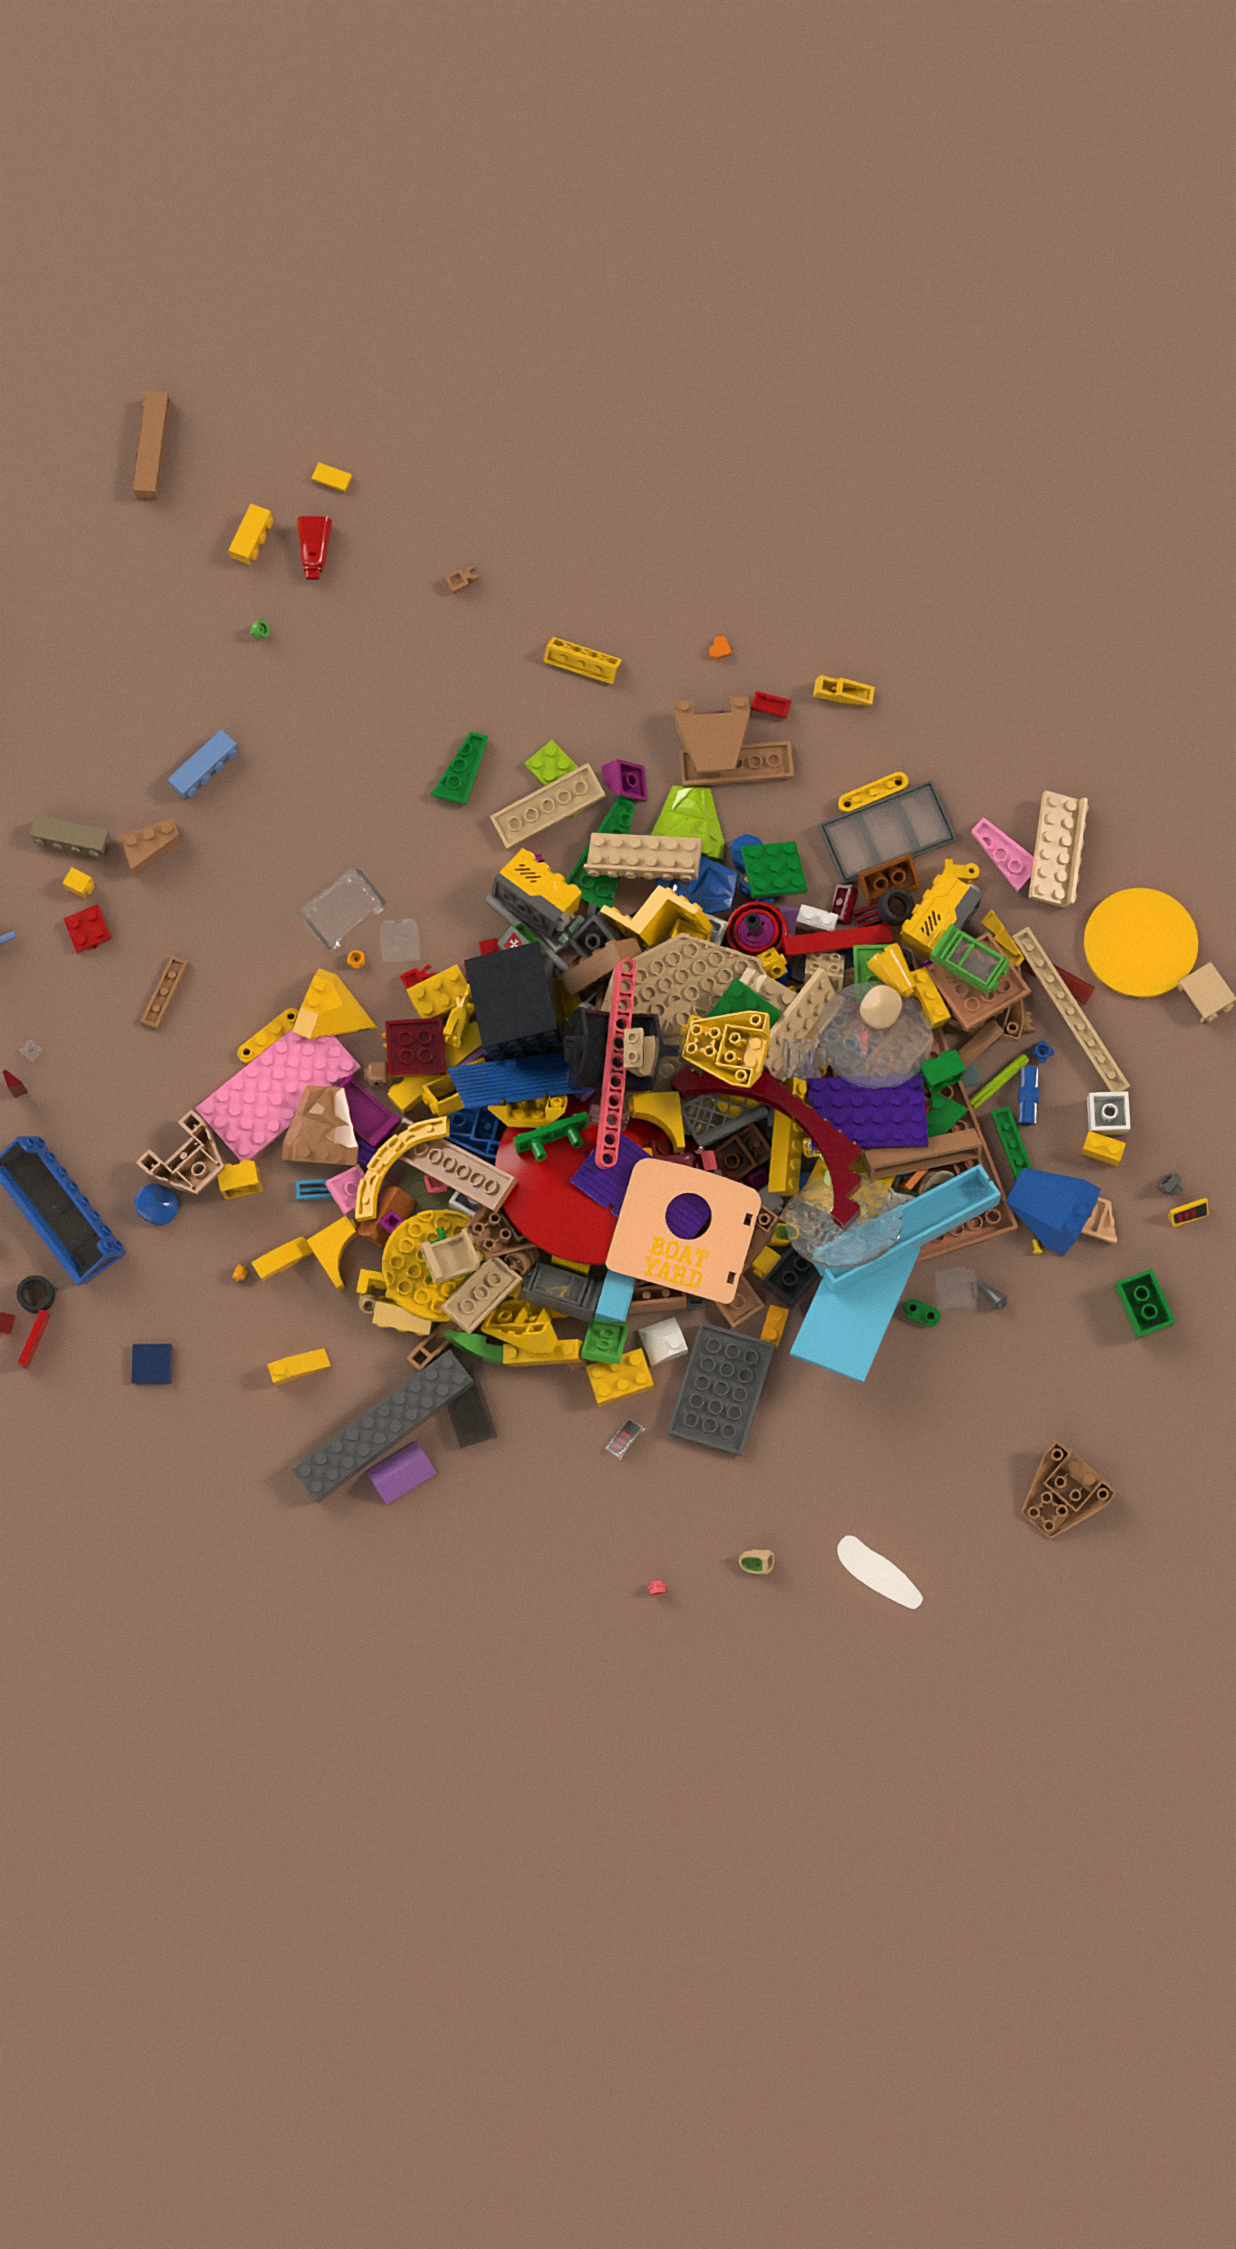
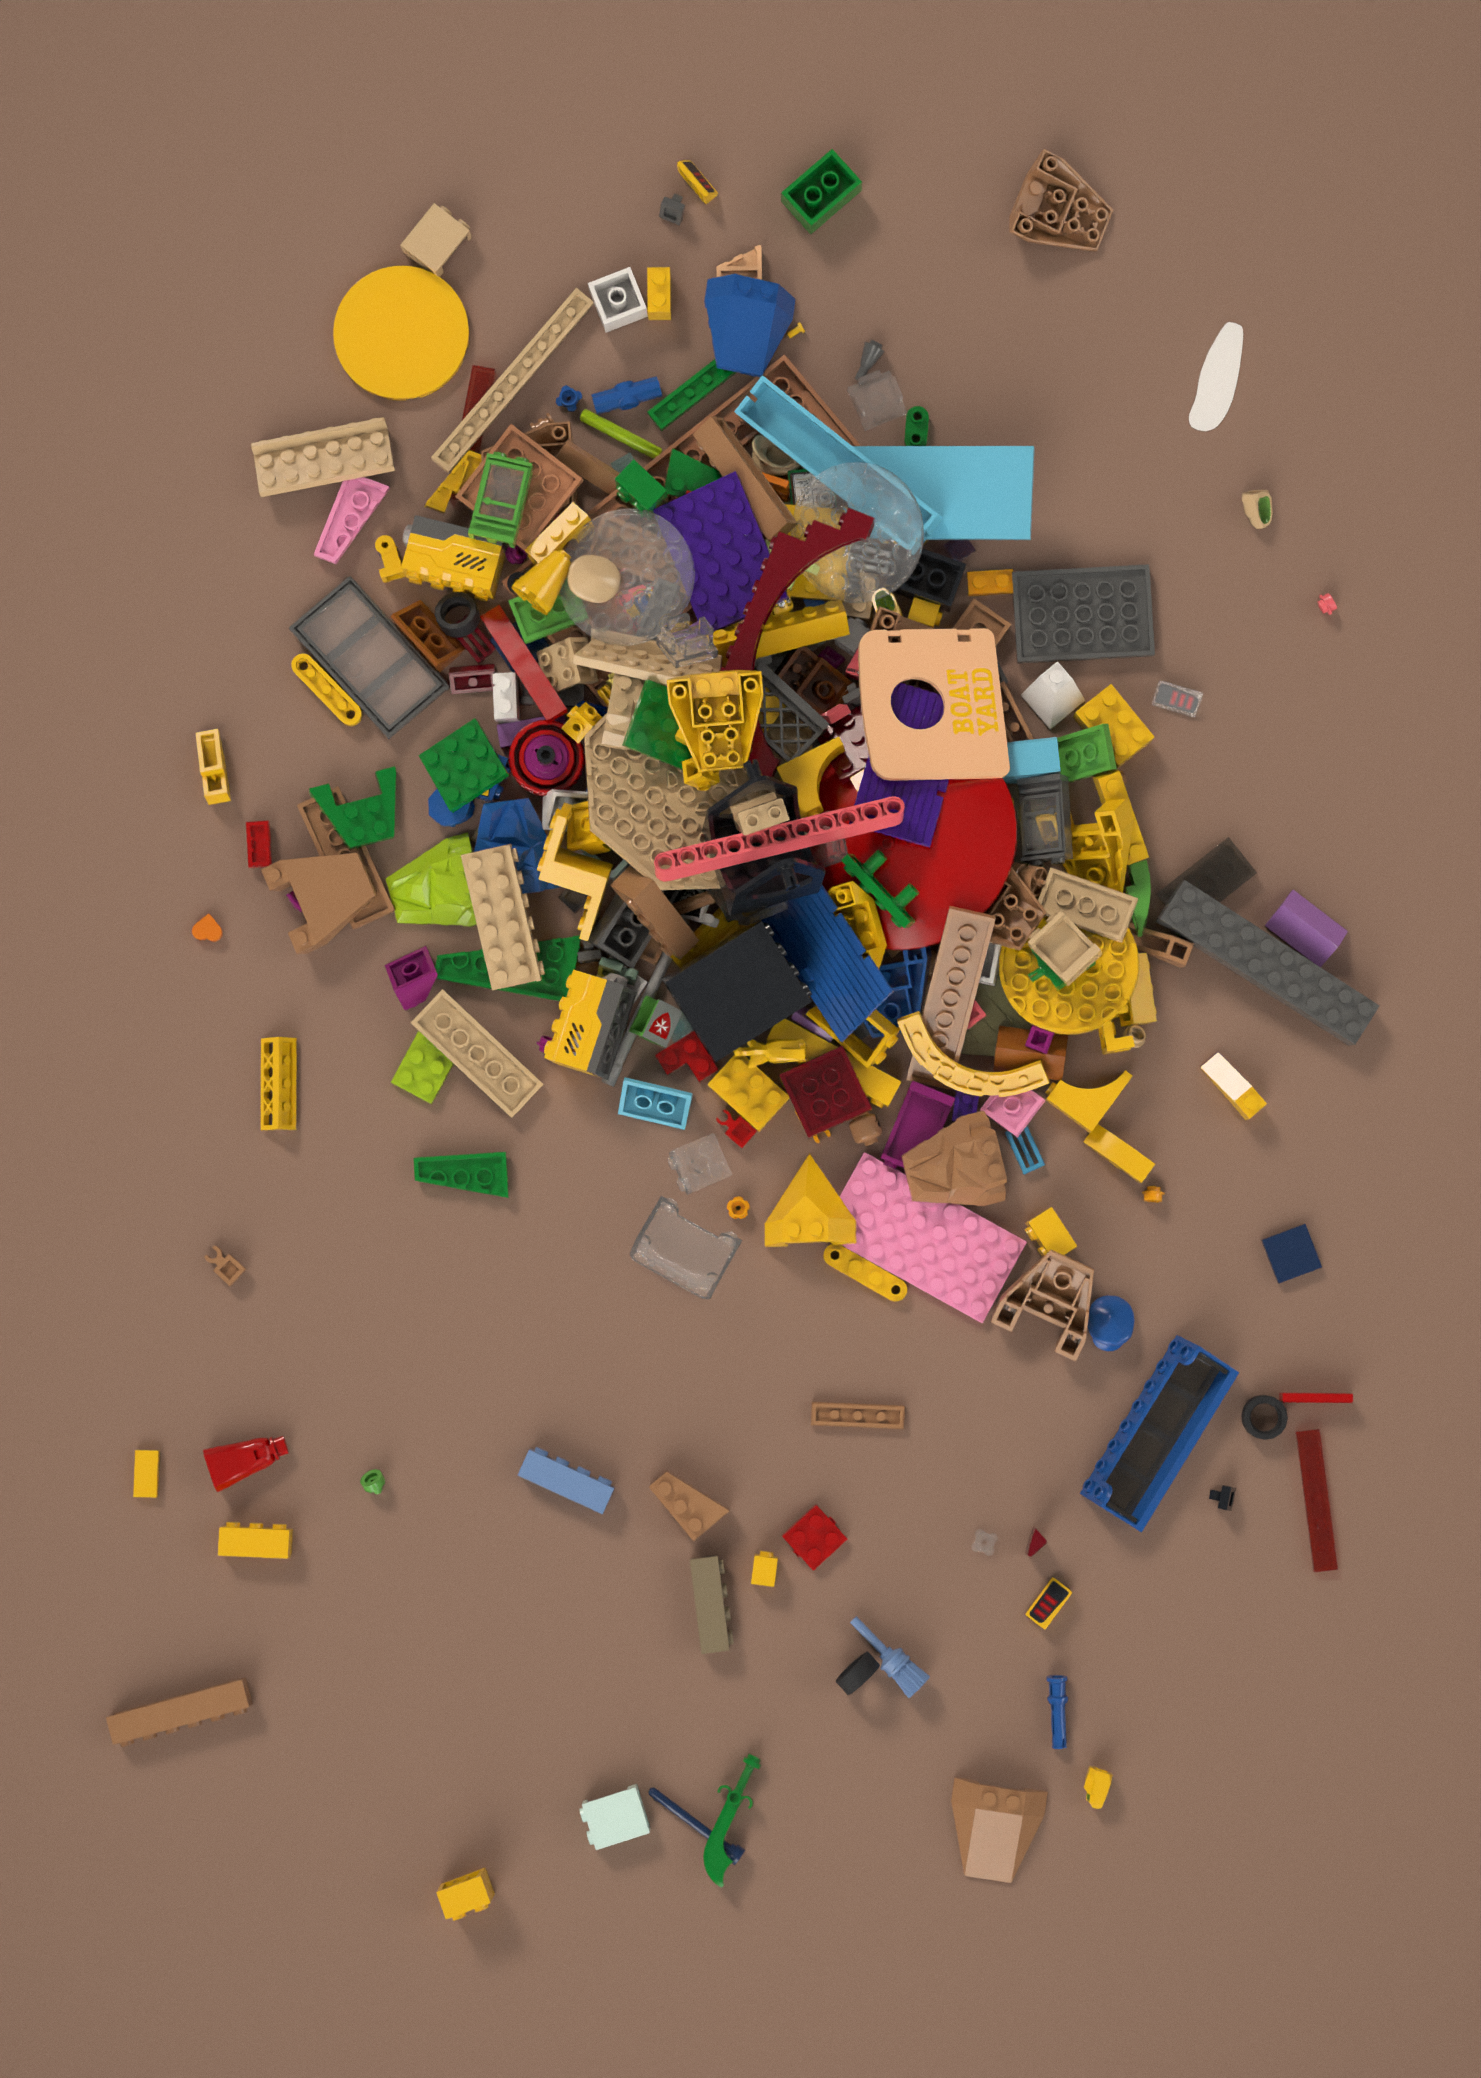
camera: 105 degrees left, 10 degrees up
none -> green wing [309,766,396,850]
none -> medium azure slope [618,1077,693,1130]

